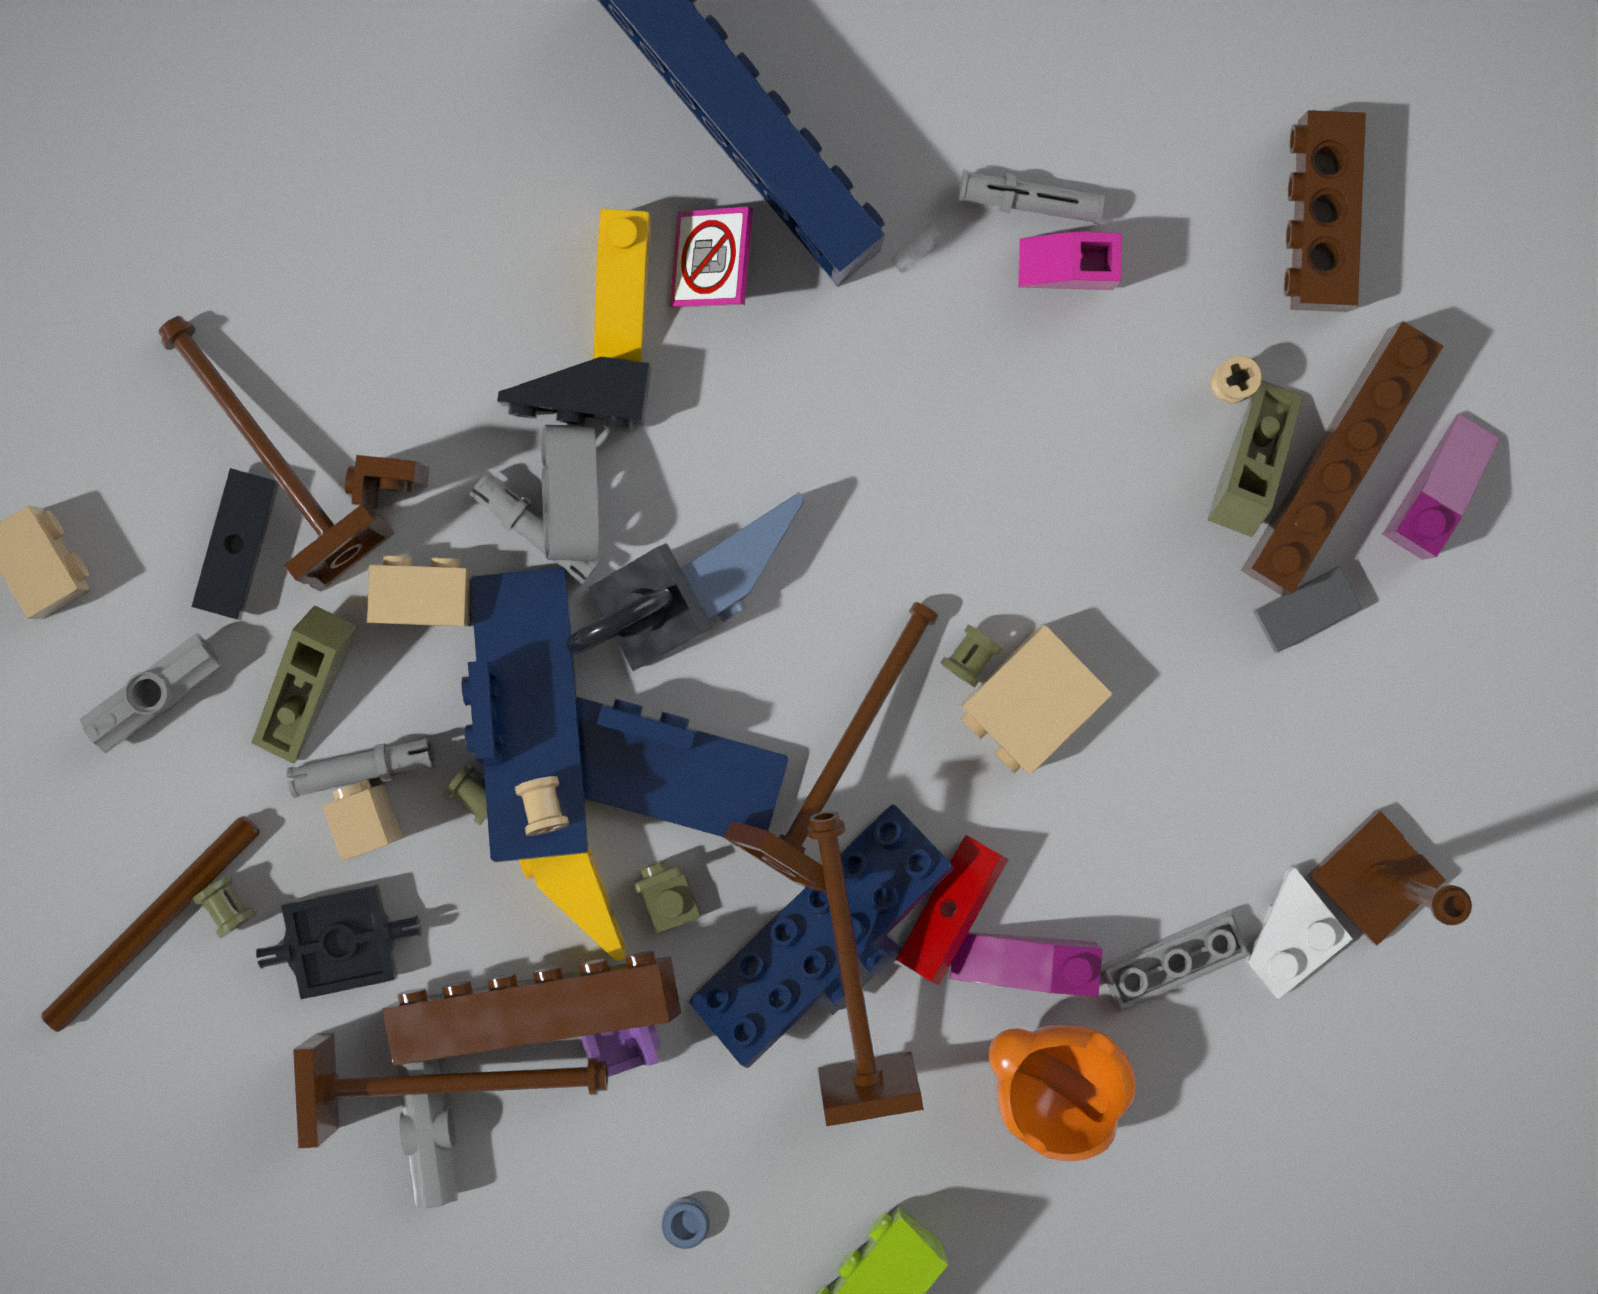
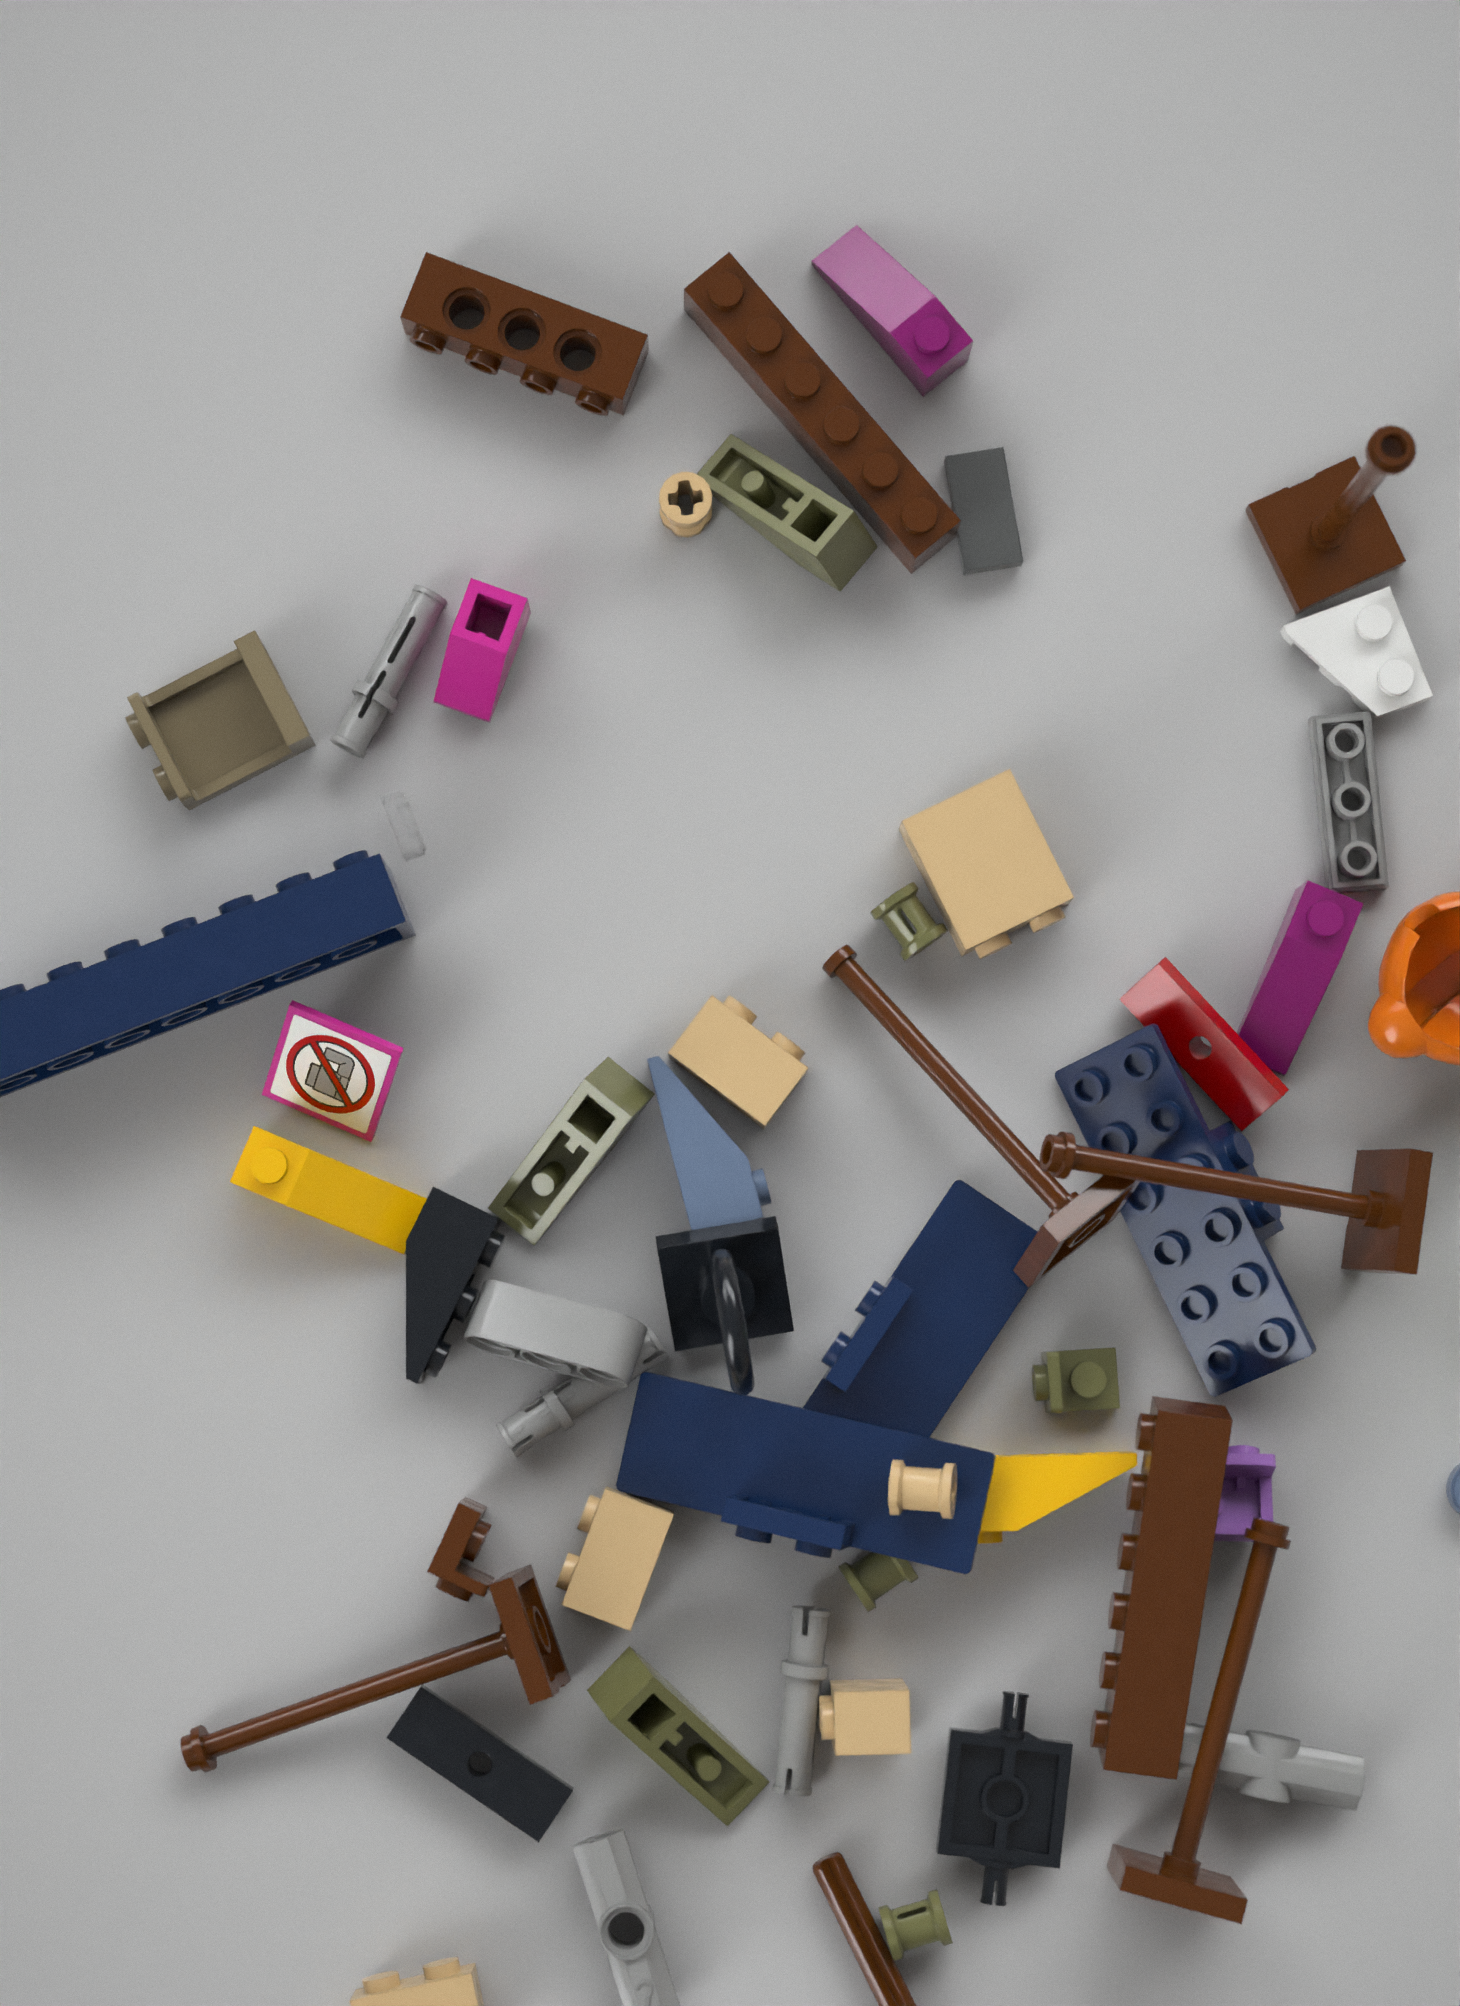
camera: 75 degrees left, 5 degrees down
none -> dark tan panel [125,630,316,811]
none -> olive slope [488,1057,655,1245]
none -> tan brick [668,995,808,1129]

